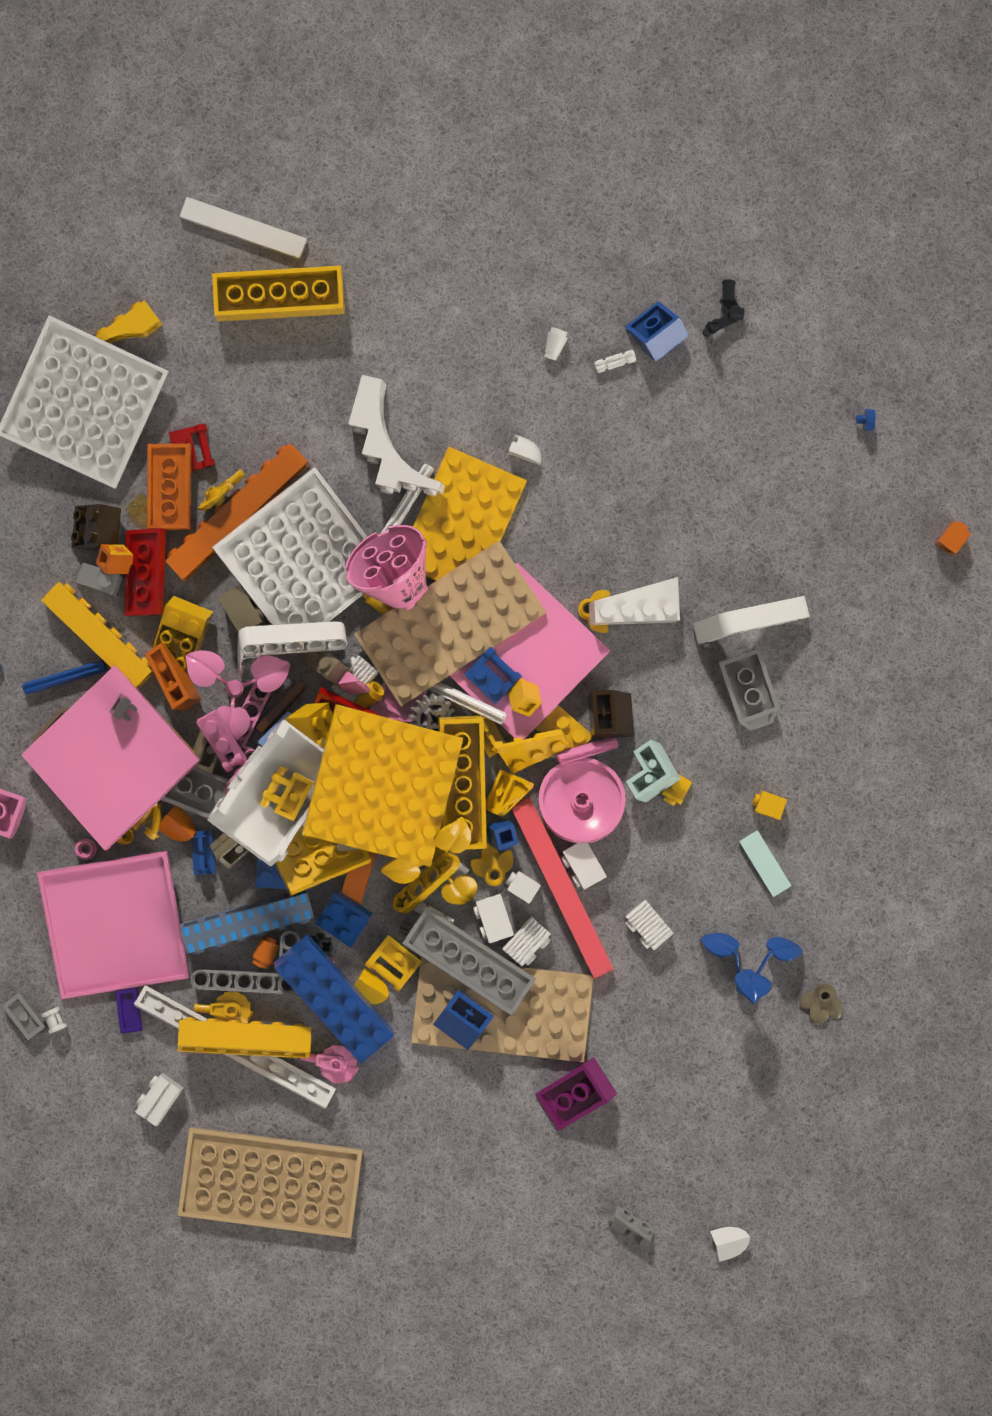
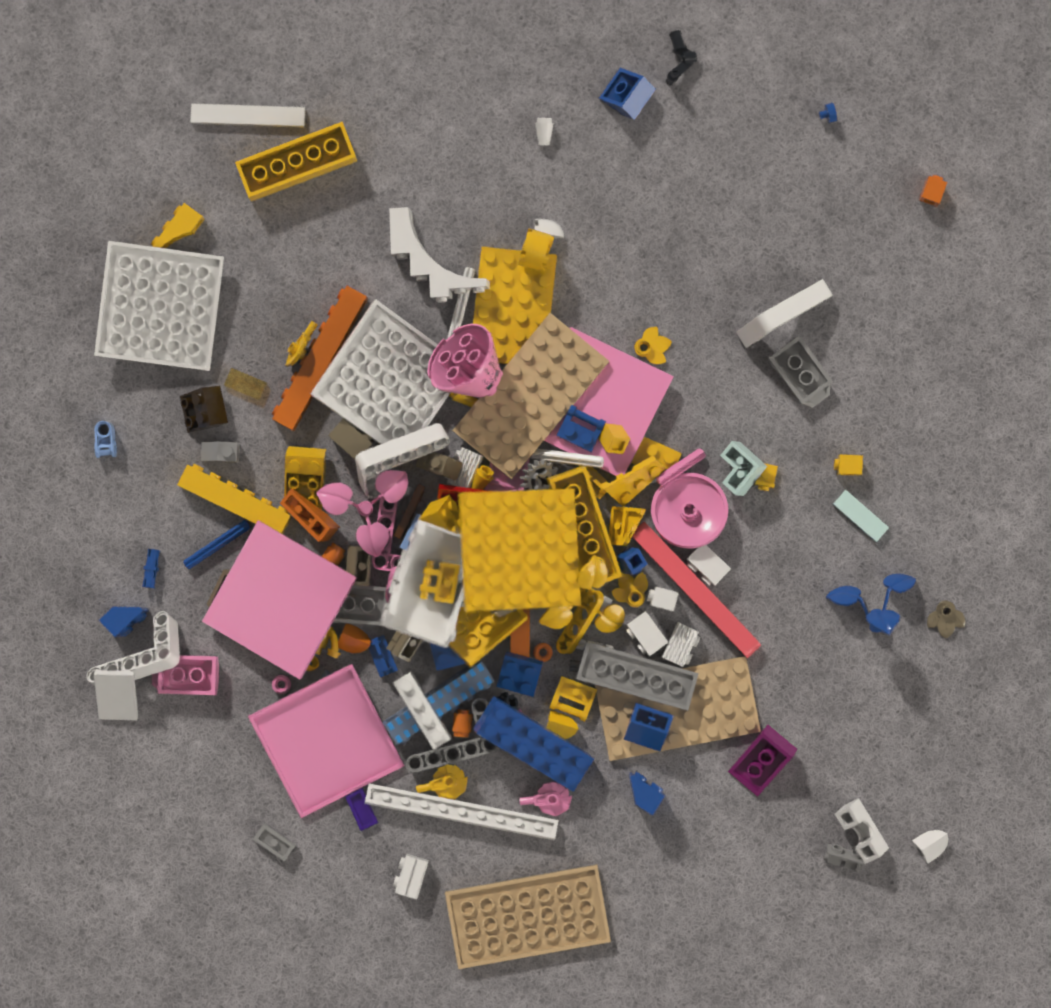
camera: 15 degrees left, 0 degrees up
white bush [40,1006,67,1034] -> none
orange brick [96,544,133,574] -> none
dark grey tile [109,694,137,721] -> none
red plate [124,528,166,617] -> none
orange tile [147,443,192,530] -> none
red plate [168,423,216,472] -> none
yellow brick [177,1017,311,1058] -> none
bright pink plate [196,710,247,772] -> none
bright pink slope [337,671,370,694] -> none
dark brown slope [588,690,634,738] -> none
white wedge [589,577,680,625] -> none
white axle [594,350,636,373] -> none
white brick [625,900,674,950] -> none
none -> orange brick [321,543,346,566]
none -> white arch [393,672,452,749]
none -> yellow brick [518,228,554,272]
none -> orange plate [533,643,553,662]
none -> blue slope [629,771,665,816]
none -> white arch [835,798,889,864]

